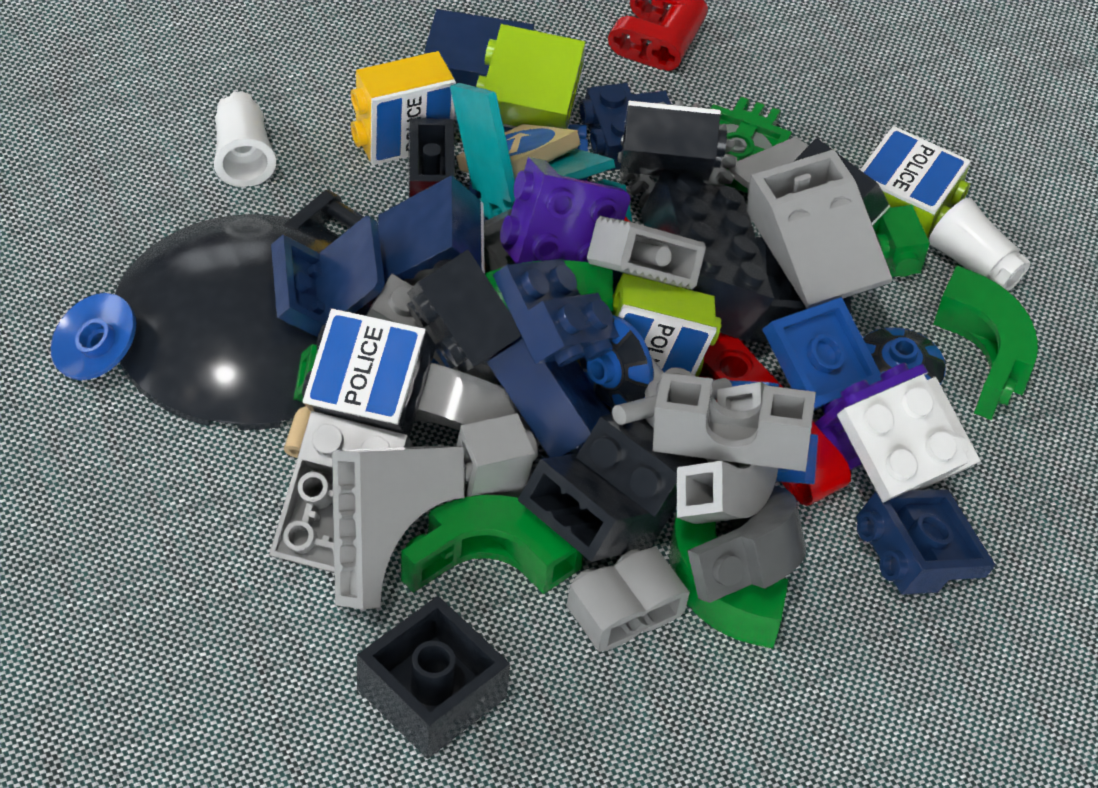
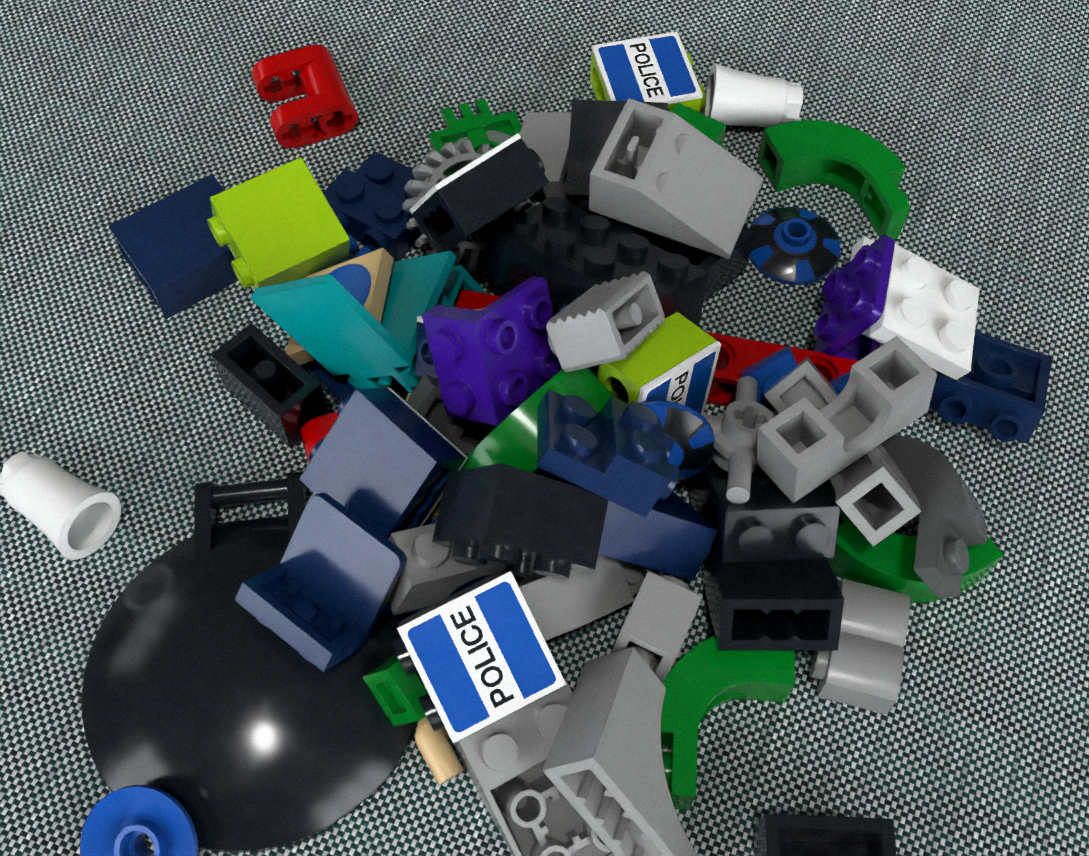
camera: 40 degrees left, 10 degrees up
piece [351,51,456,165] -> none
blue plate [762,297,881,411] -> none

